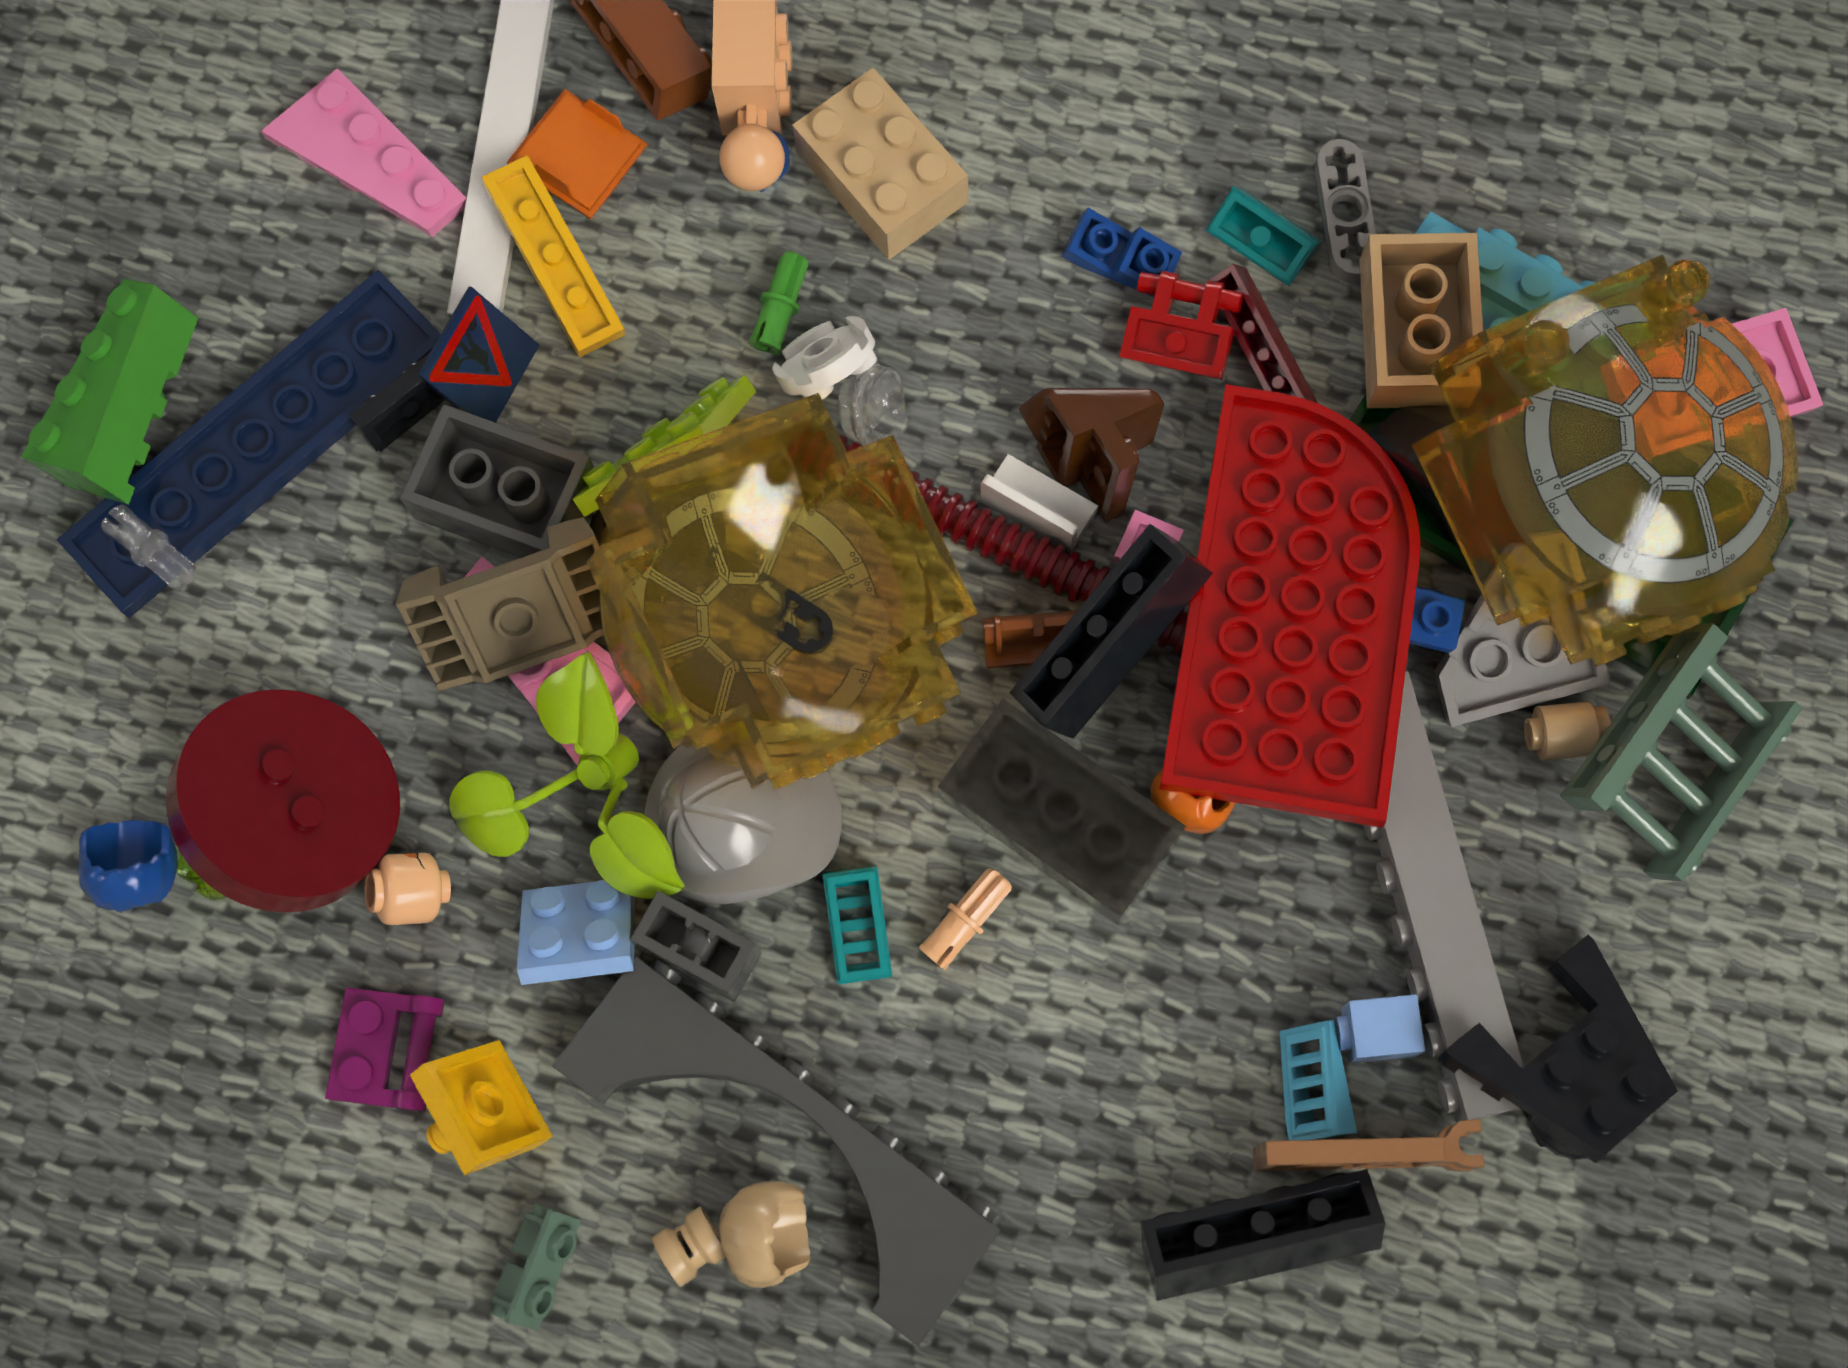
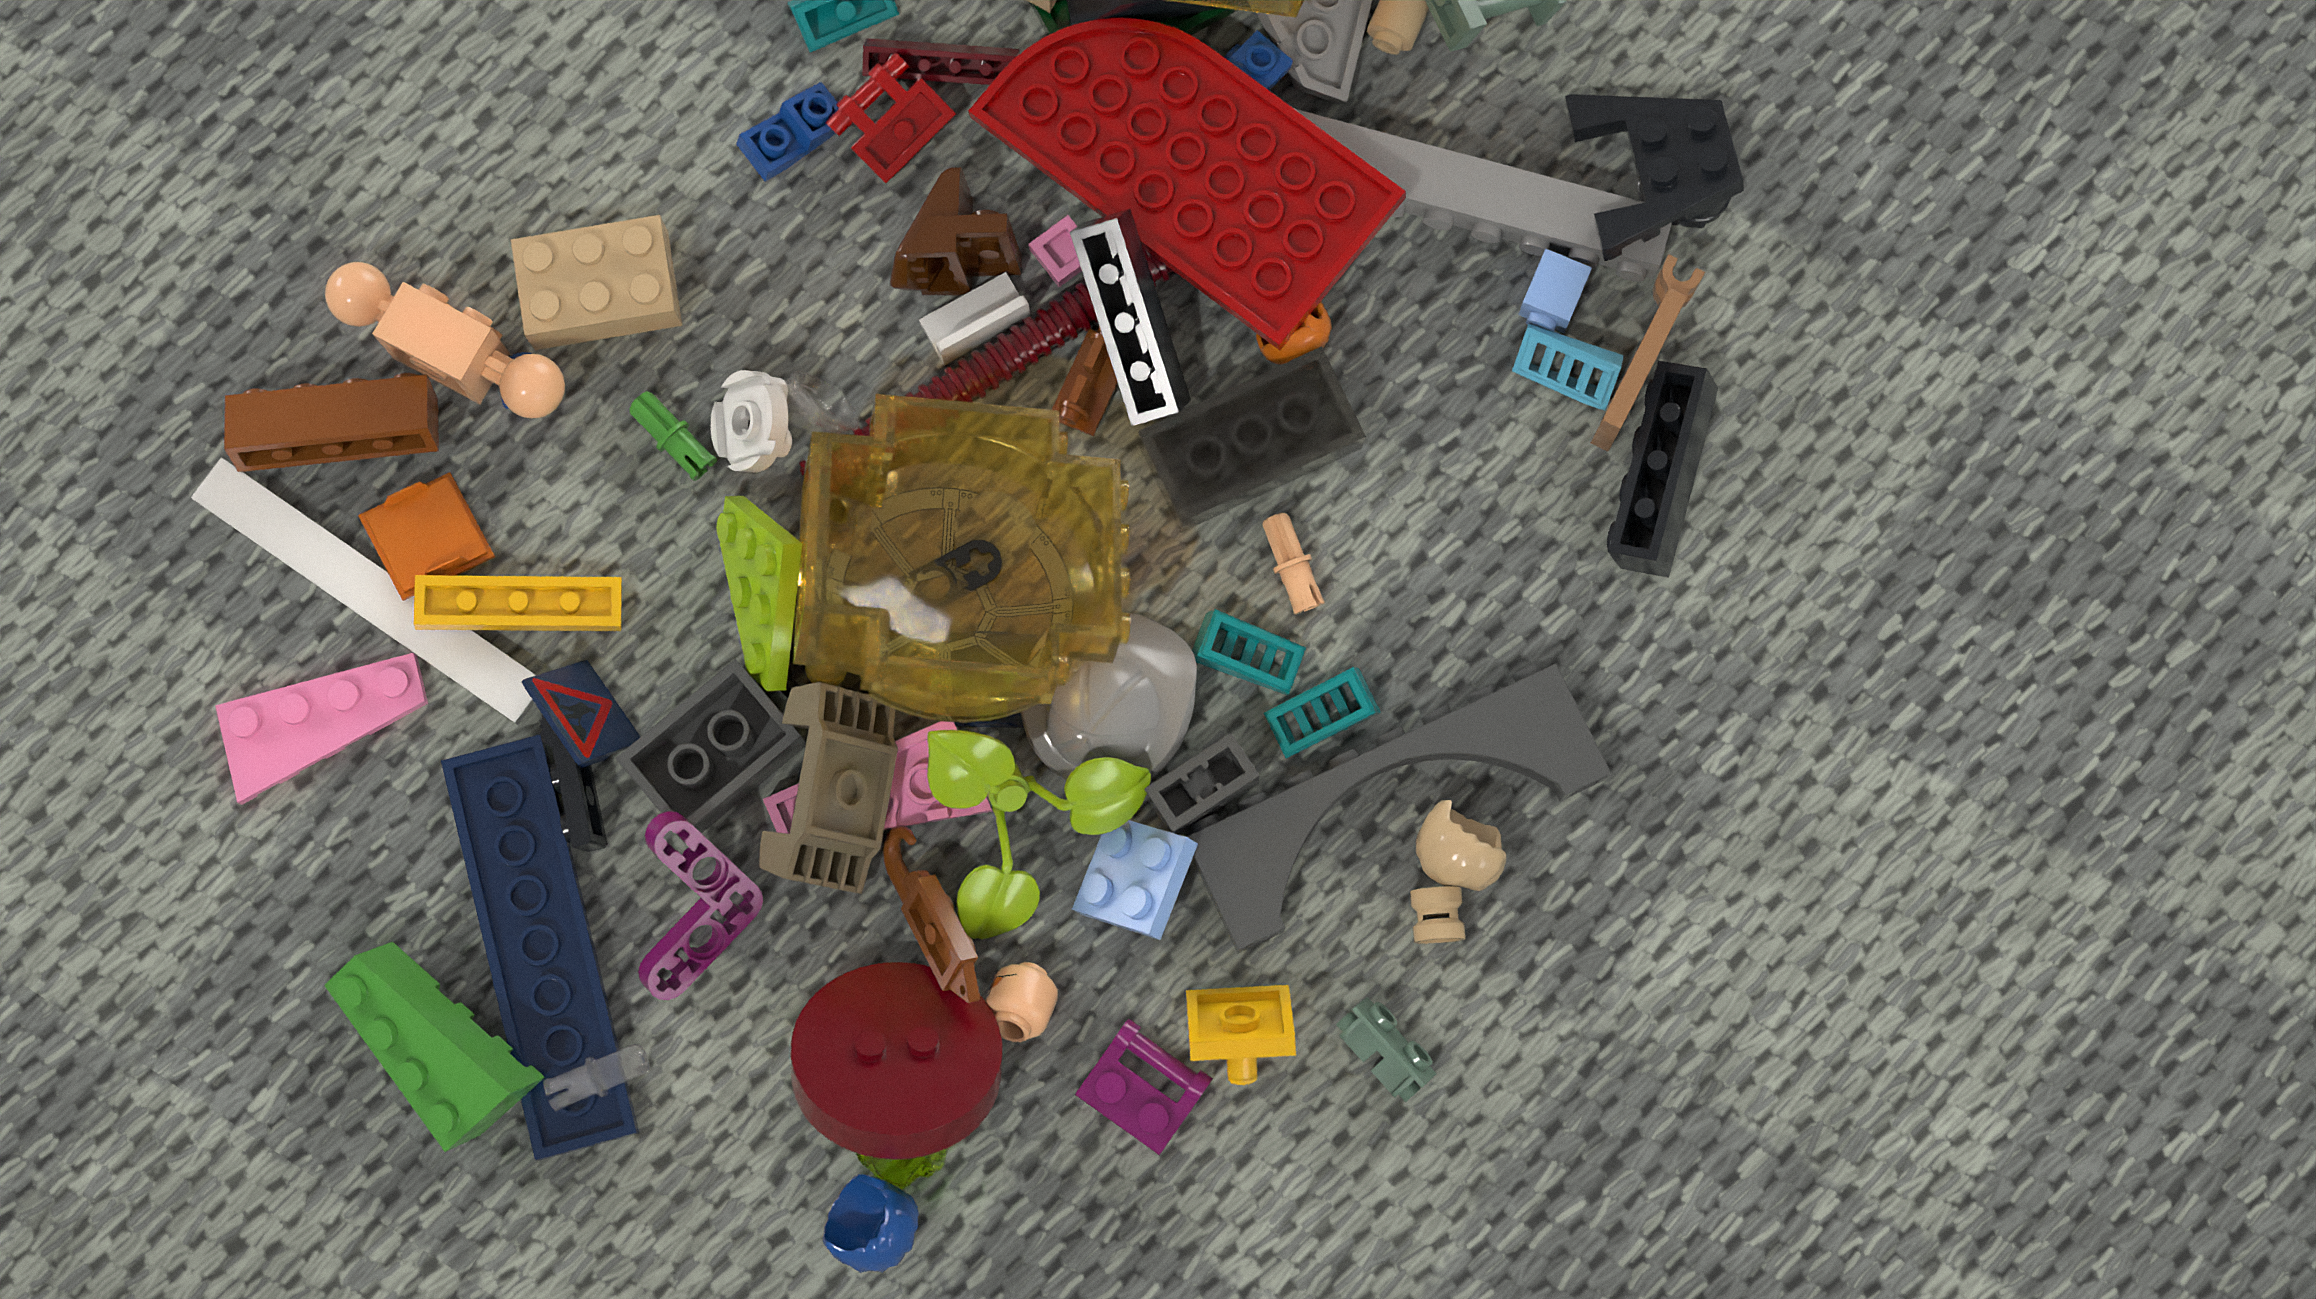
camera: 65 degrees left, 5 degrees up
none -> magenta beam [638,811,763,1000]
none -> dark orange plate [883,825,980,1003]
none -> teal slope [1263,667,1381,758]

